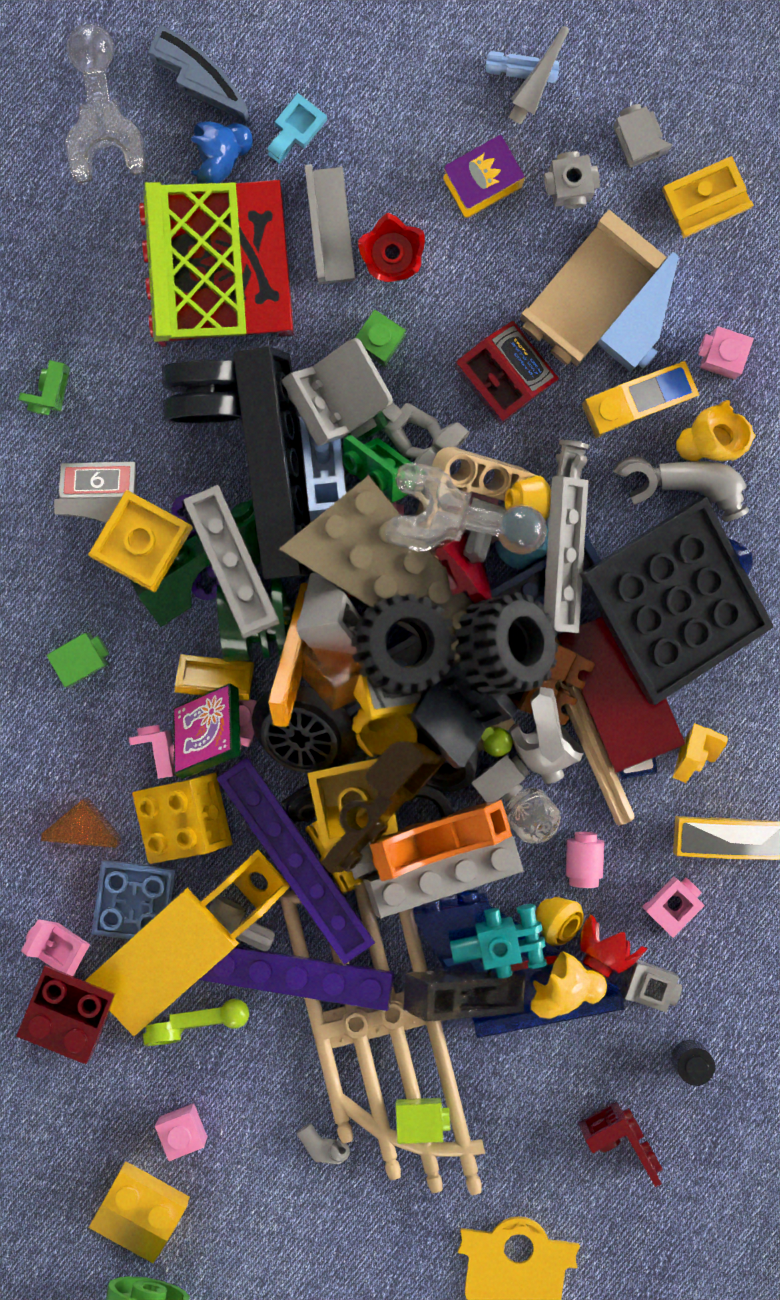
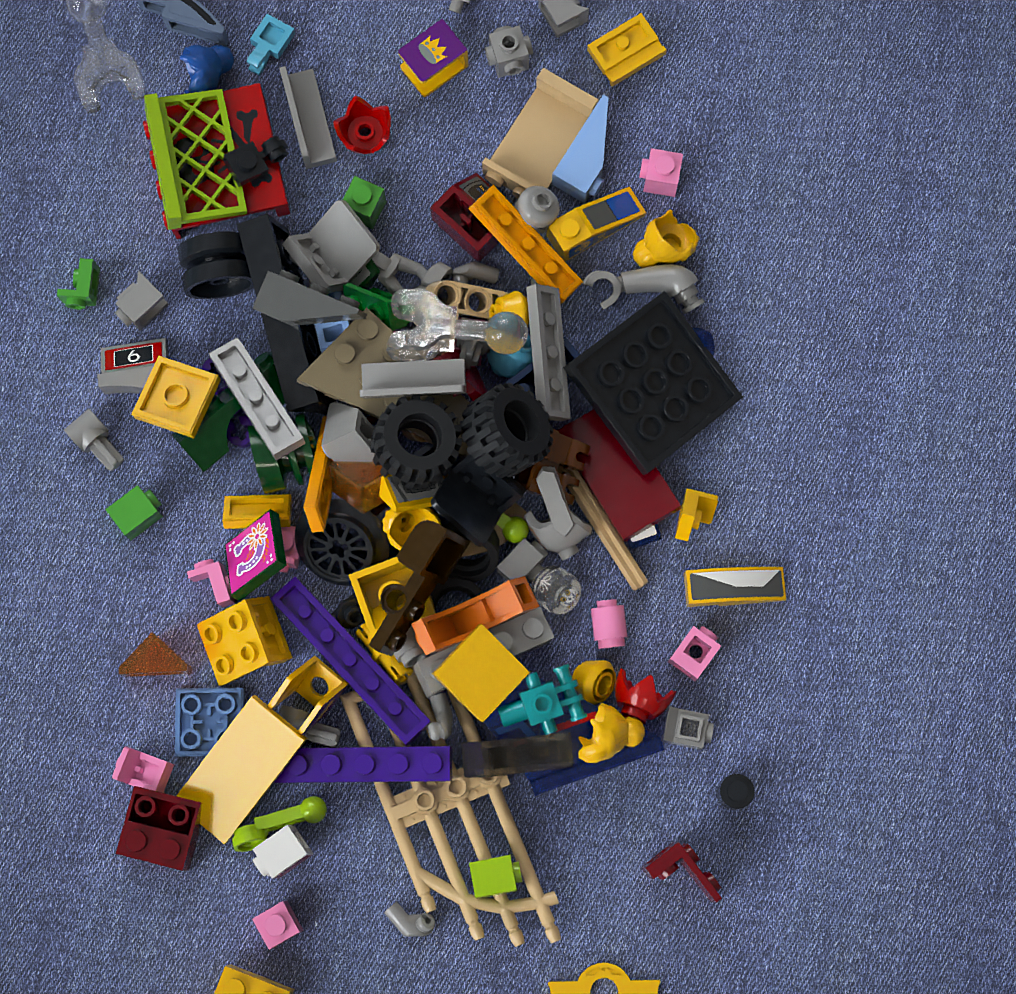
camera: 10 degrees left, 10 degrees down
none -> light grey axle [64,408,124,471]
none -> light grey window [114,270,169,331]
none -> black plate [223,136,288,187]
none -> dark grey slope [252,269,367,326]
none -> white brick [252,825,314,879]
none -> light grey panel [360,359,467,399]
none -> light grey arm [427,693,453,741]
none -> yellow tile [432,624,530,722]
none -> light grey arm [451,261,499,284]
none -> light orange tile [468,184,583,304]
none -> light grey head [514,186,560,234]

